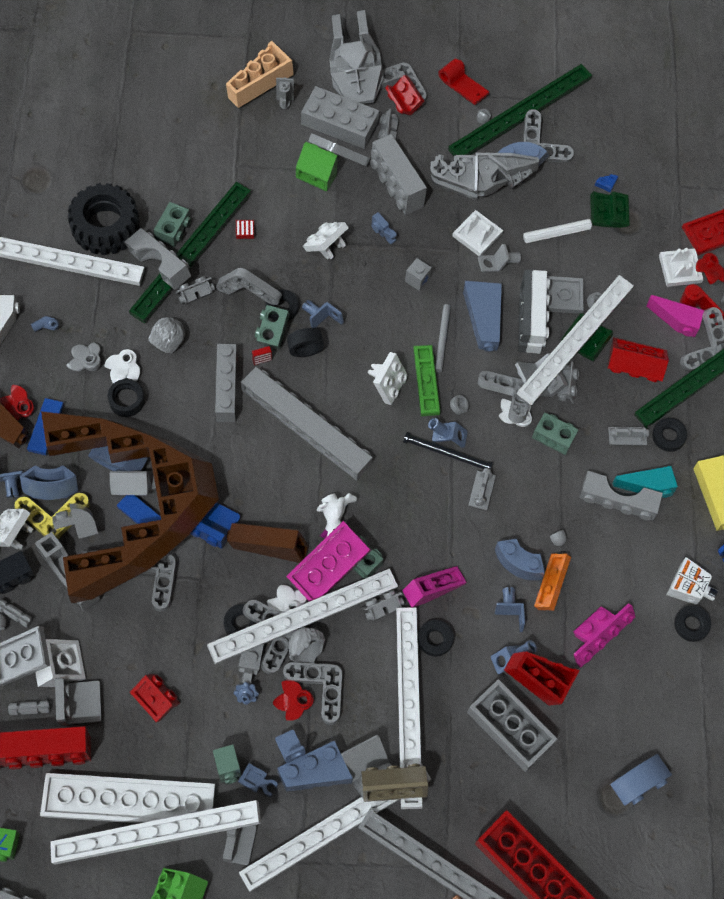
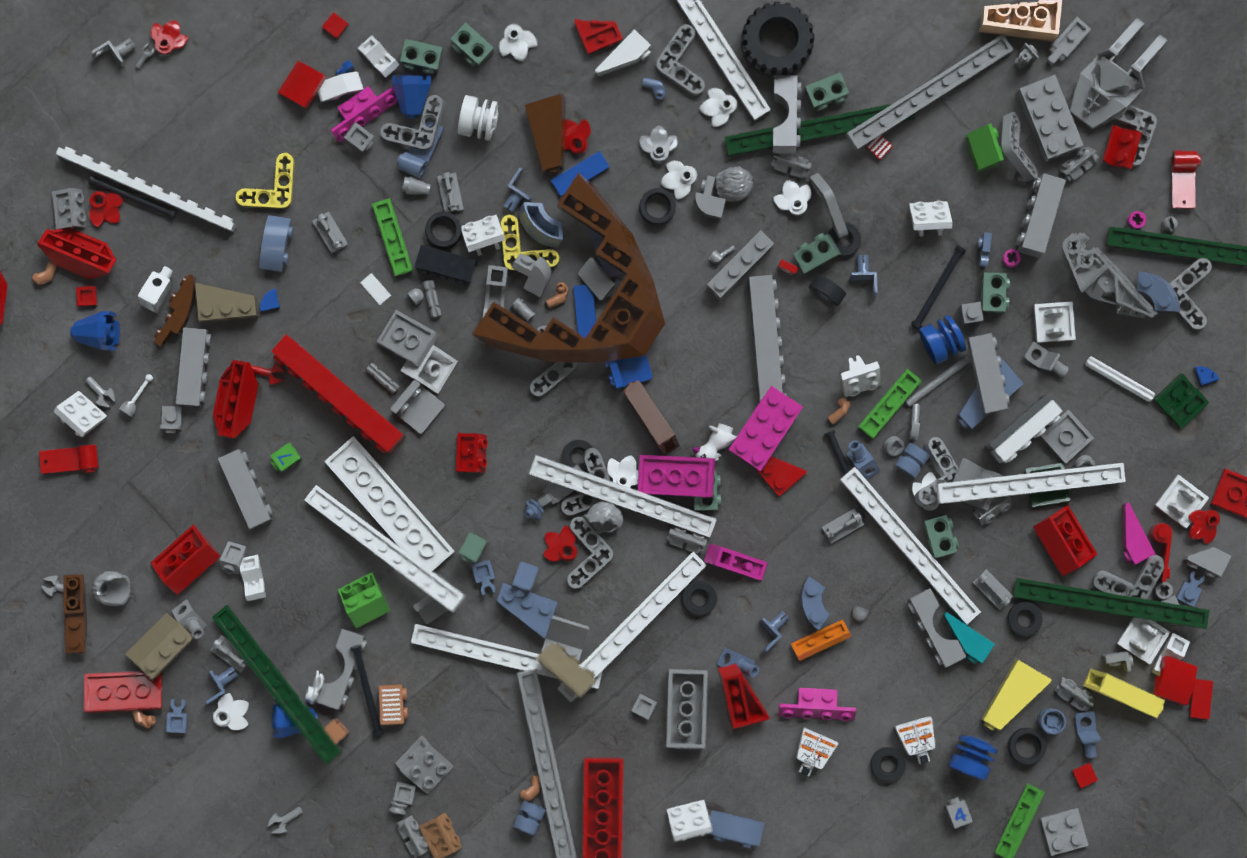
camera: 45 degrees right, 20 degrees up
none -> nougat arm [546,282,568,308]
none -> light grey plate [631,694,657,719]
none -> light grey beam [656,24,705,95]
none -> white plate [667,800,712,841]
none -> light grey brick [695,176,726,220]
none -> white plate [700,88,737,127]
none -> light grey hand [709,246,735,264]
none -> dark pink plate [728,386,803,471]
none -> red wing [754,456,807,496]
none -> white plate [773,180,811,215]
none -> torso [796,727,838,776]
none -> nougat arm [828,397,850,424]
none -> white plate [840,467,981,625]
none -> light grey plate [846,34,1013,150]
none -> sand blue wheel [895,442,930,478]
none -> light grey bar [909,404,920,440]
none -> black bar [911,245,966,329]
none -> blue wheel [919,315,966,365]
none -> light grey brick [967,333,1010,414]
none -> sand green brick [980,272,1010,313]
none -> dark pink bush [1002,249,1021,268]
none -> light grey hinge [1046,17,1091,66]
none -> dark pink bush [1128,211,1146,229]

